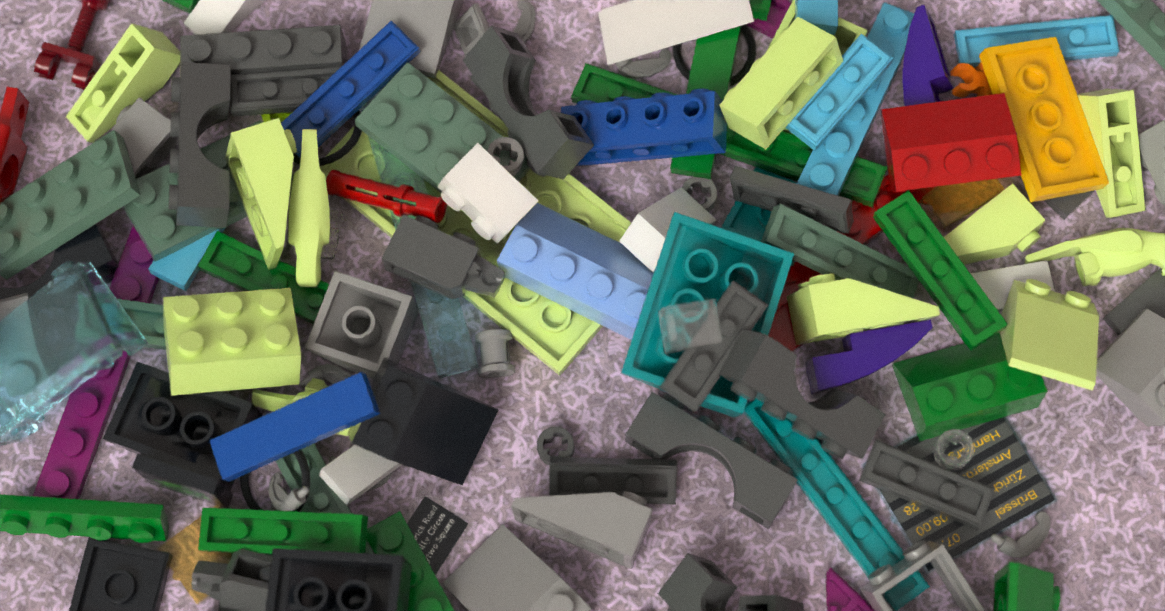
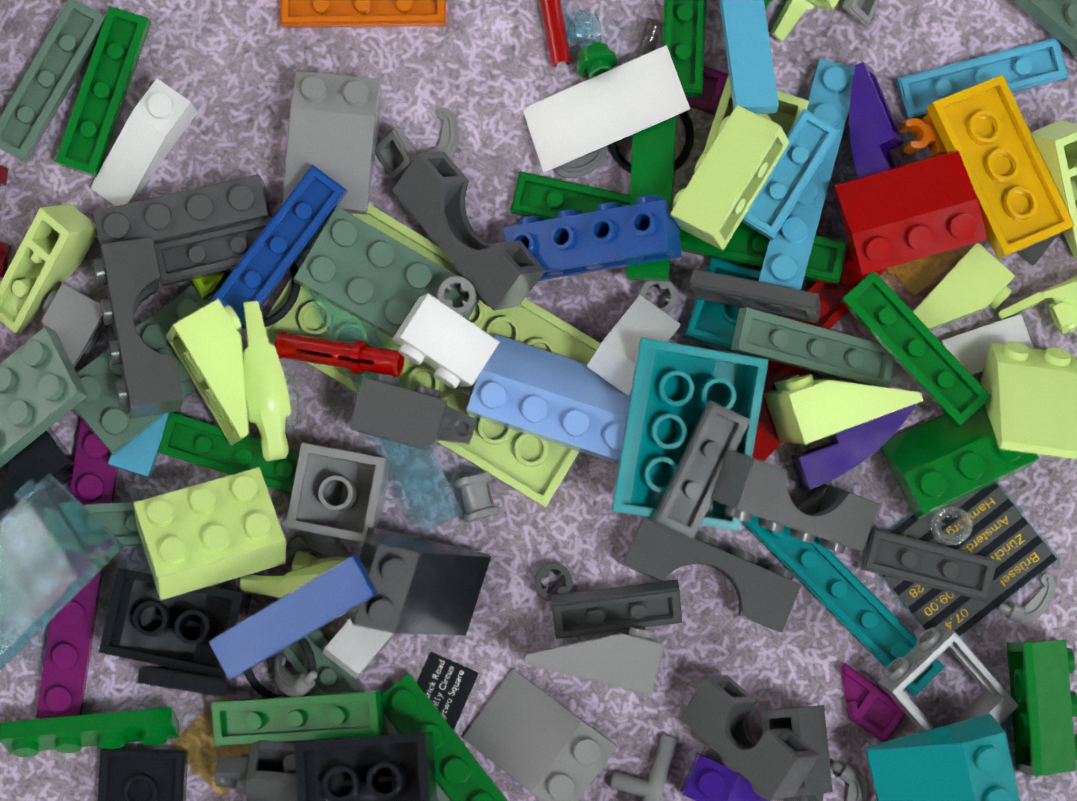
camera: 10 degrees left, 10 degrees up
clear panel [658,299,722,354] -> none

